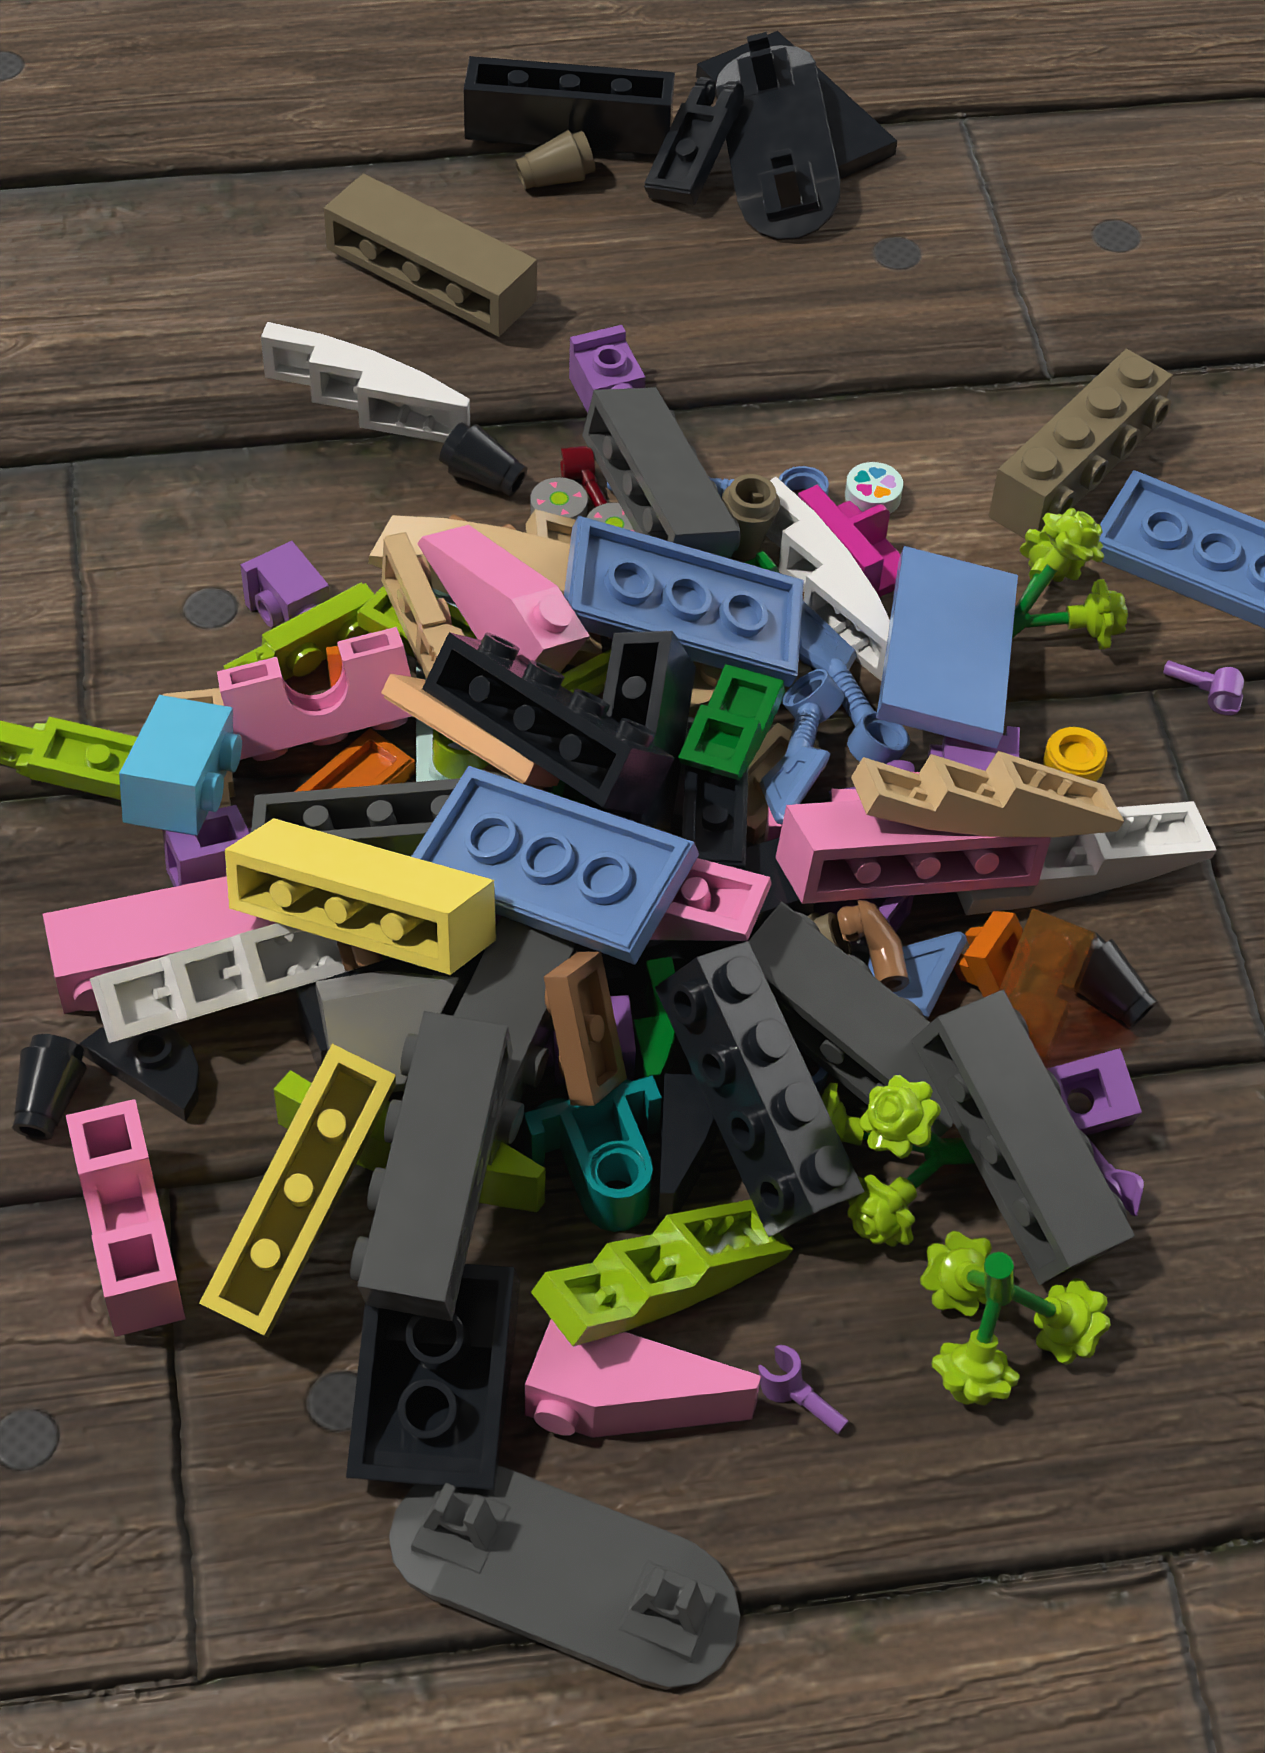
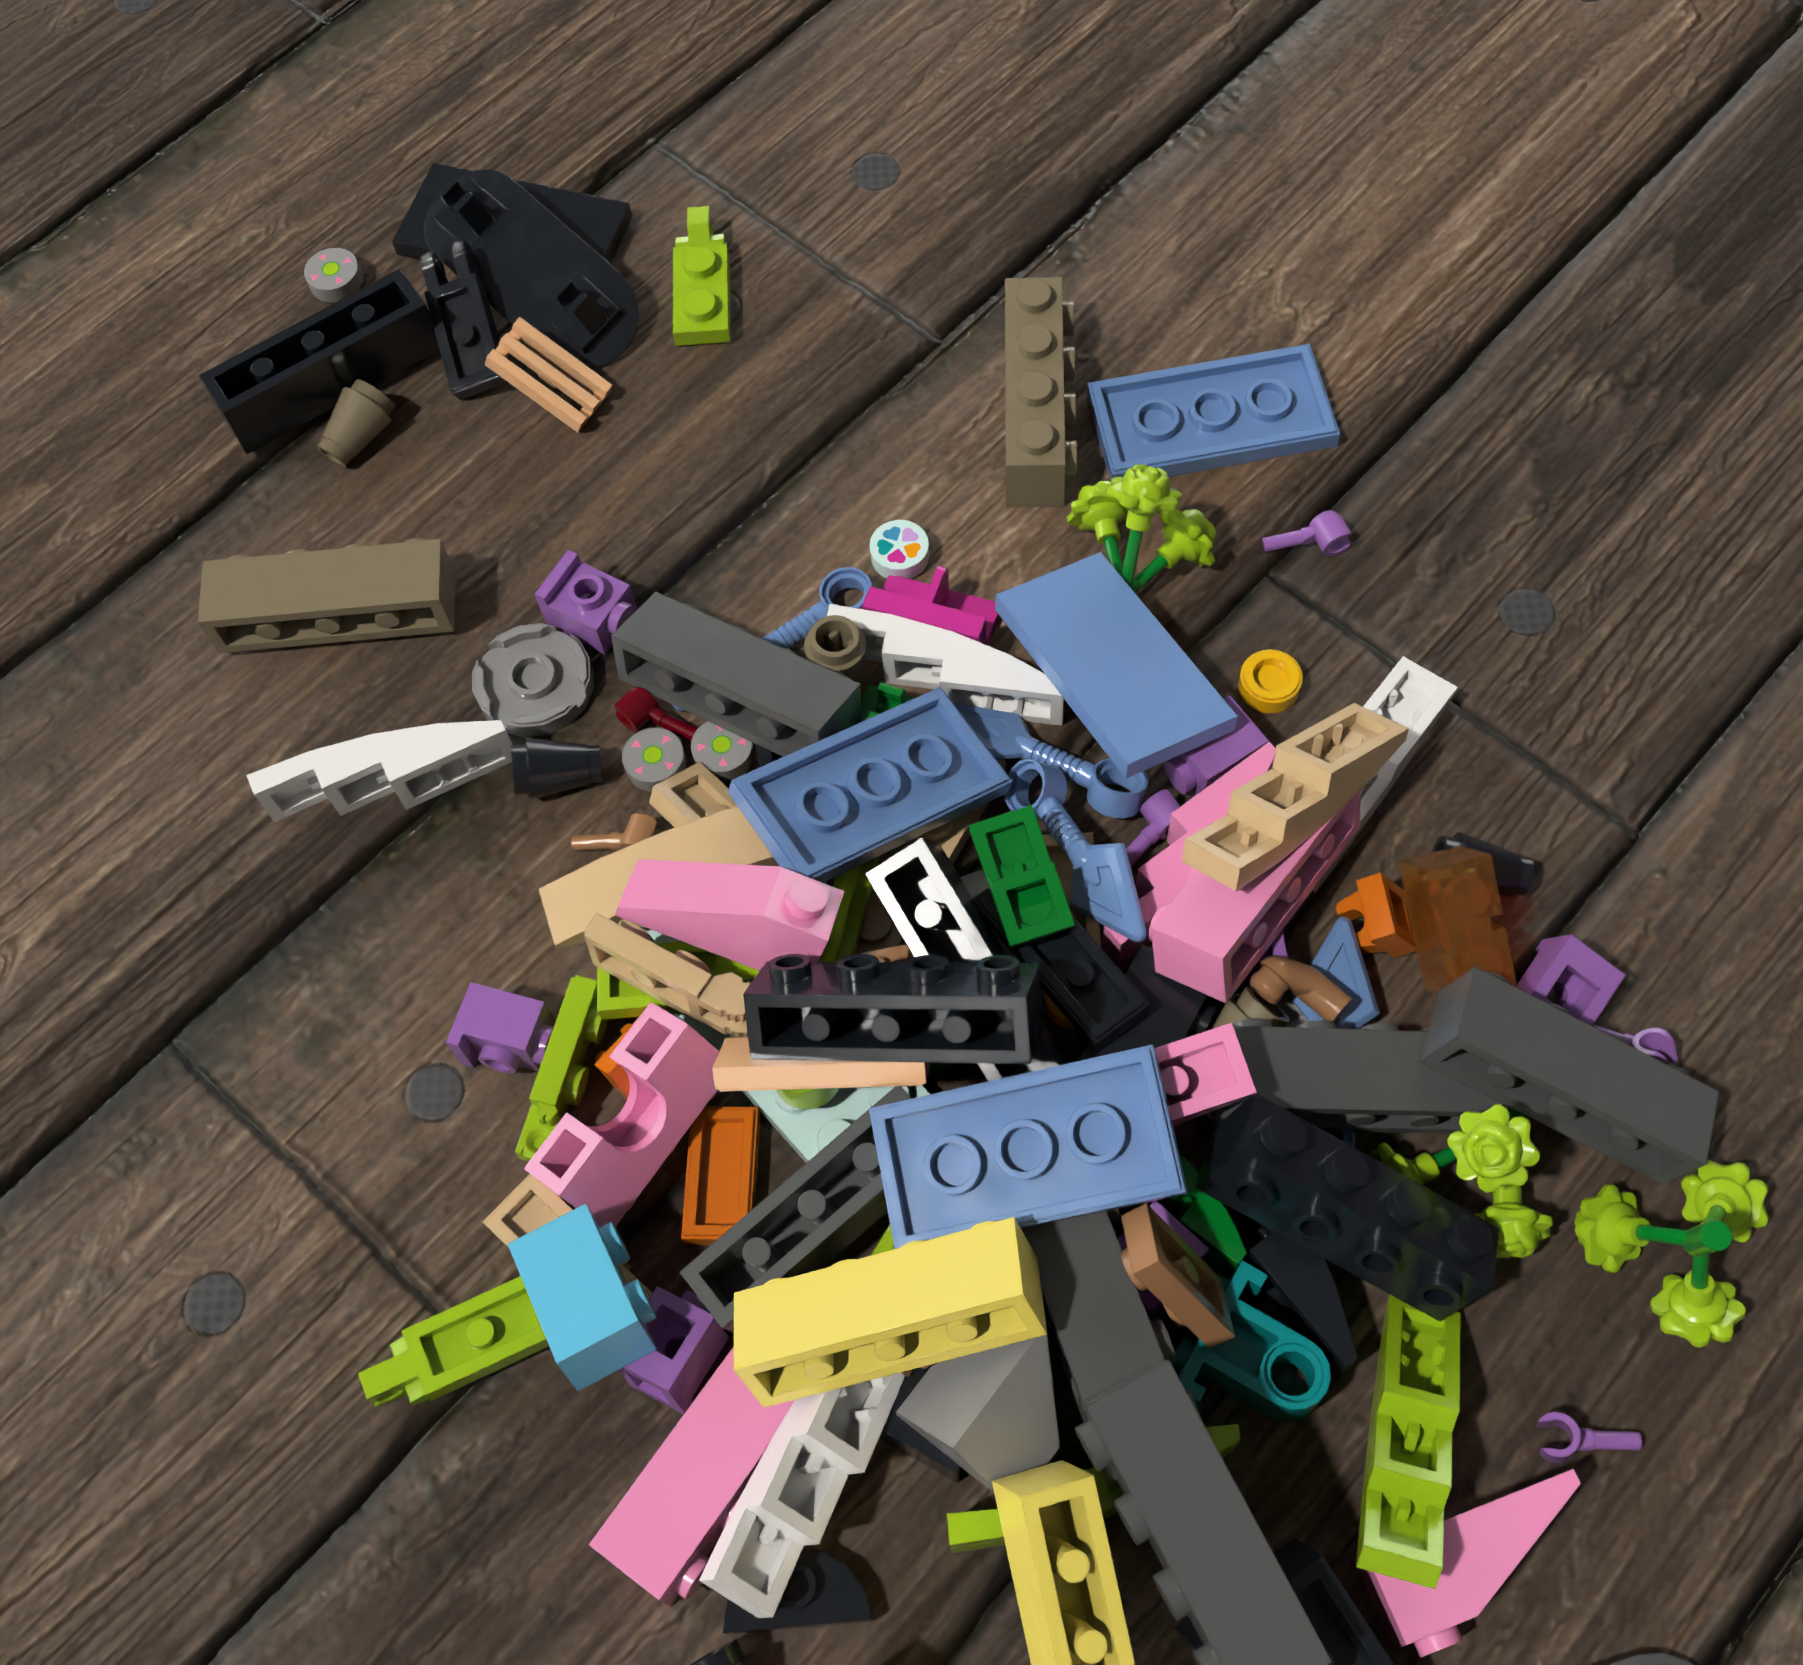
camera: 30 degrees left, 10 degrees up
none -> light grey tile [304,248,363,303]
none -> light grey tile [472,623,594,738]
none -> light nougat tile [485,317,613,433]
none -> lime hinge [673,206,731,346]

